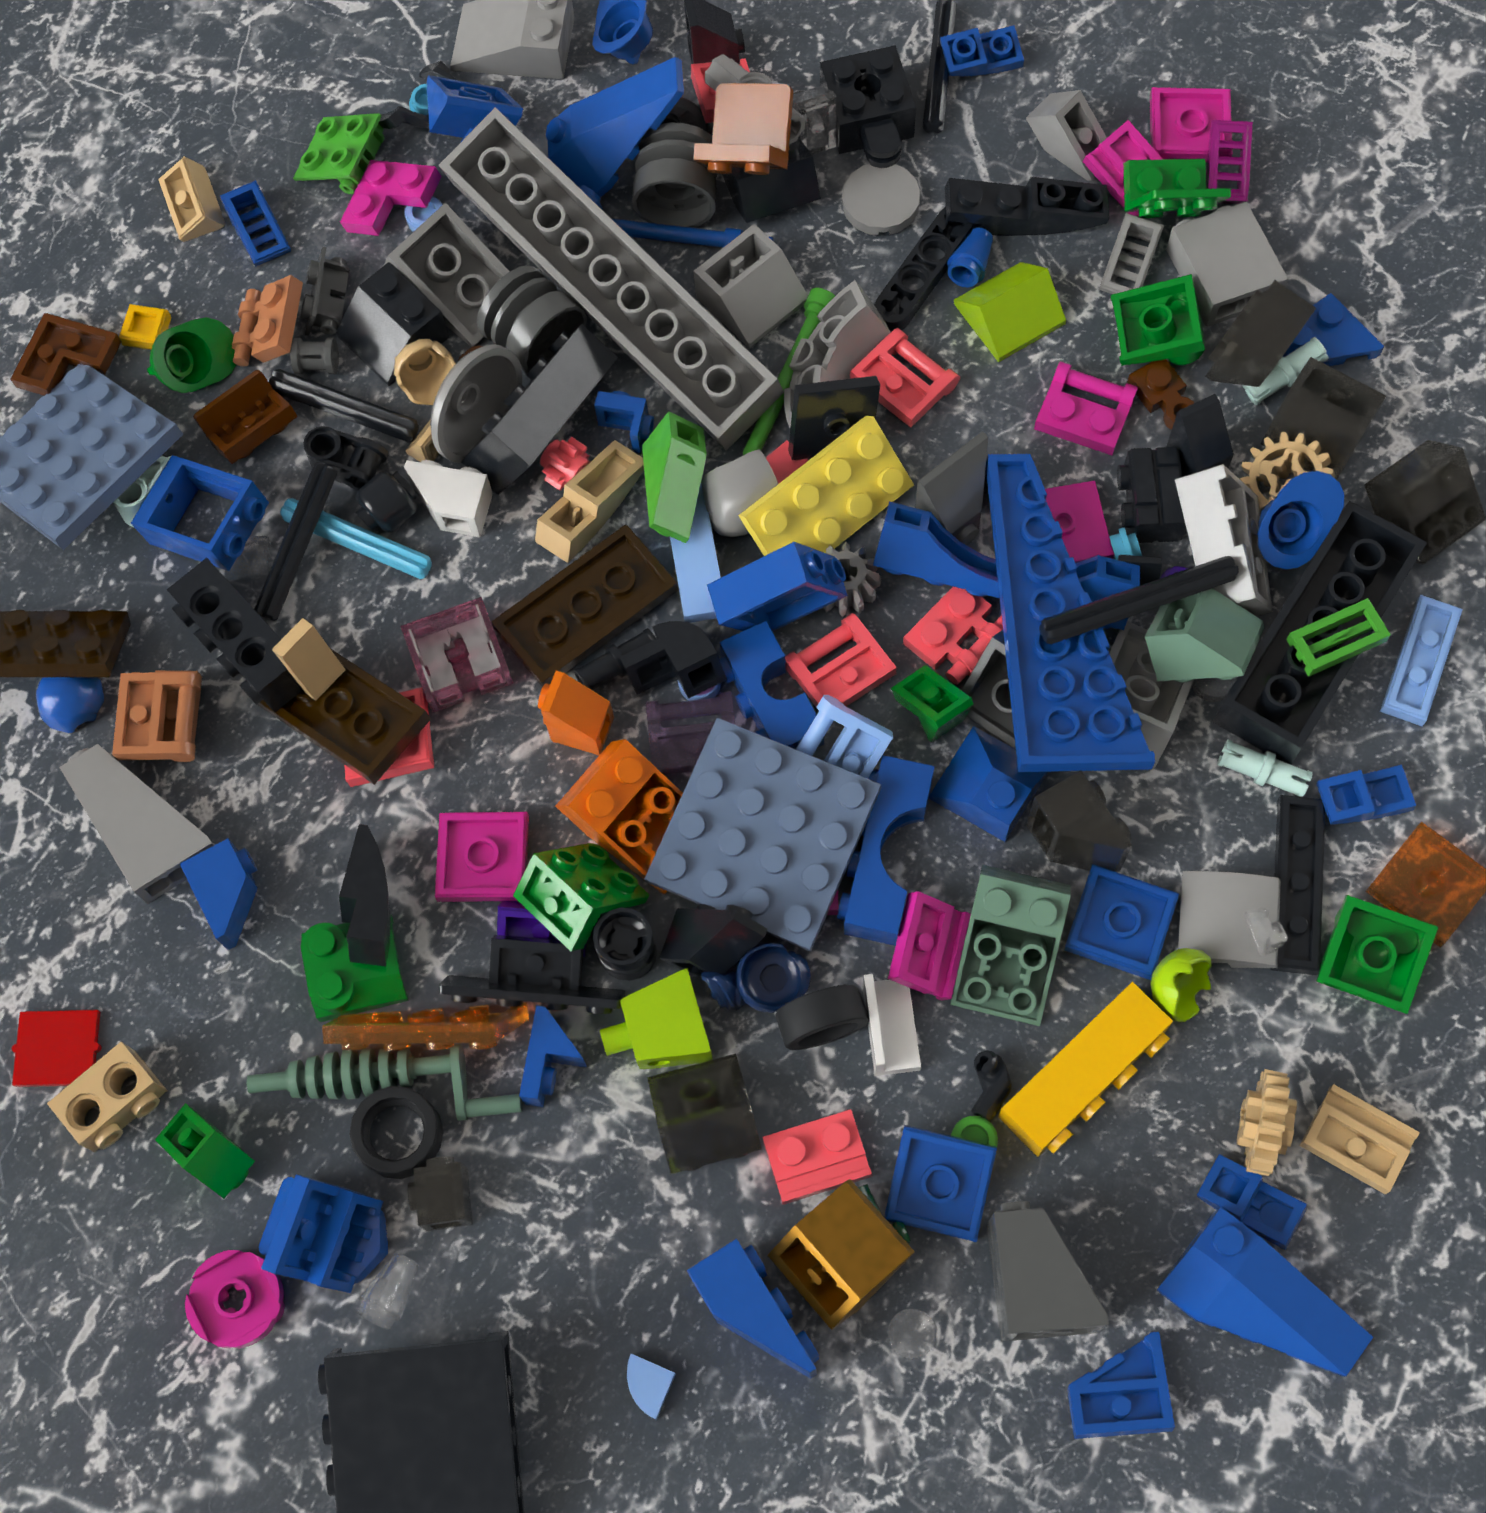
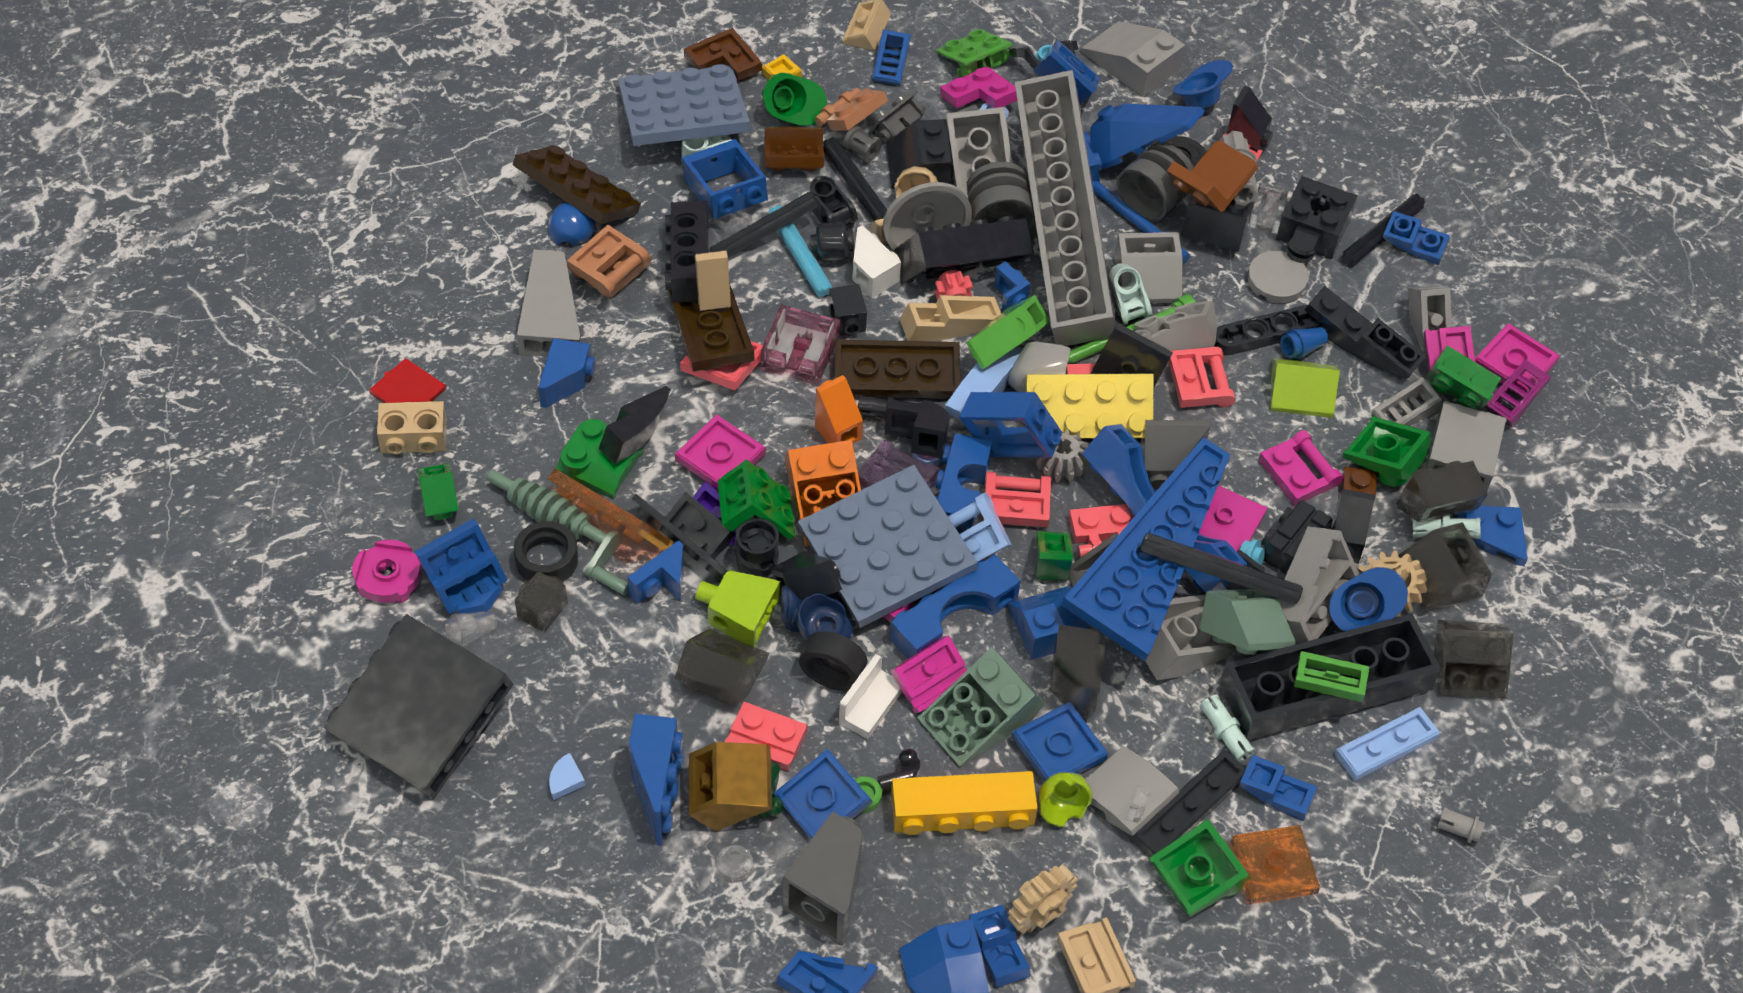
camera: 30 degrees right, 15 degrees down
none -> black brick [828,284,867,336]
none -> light aqua piece [1109,263,1153,326]

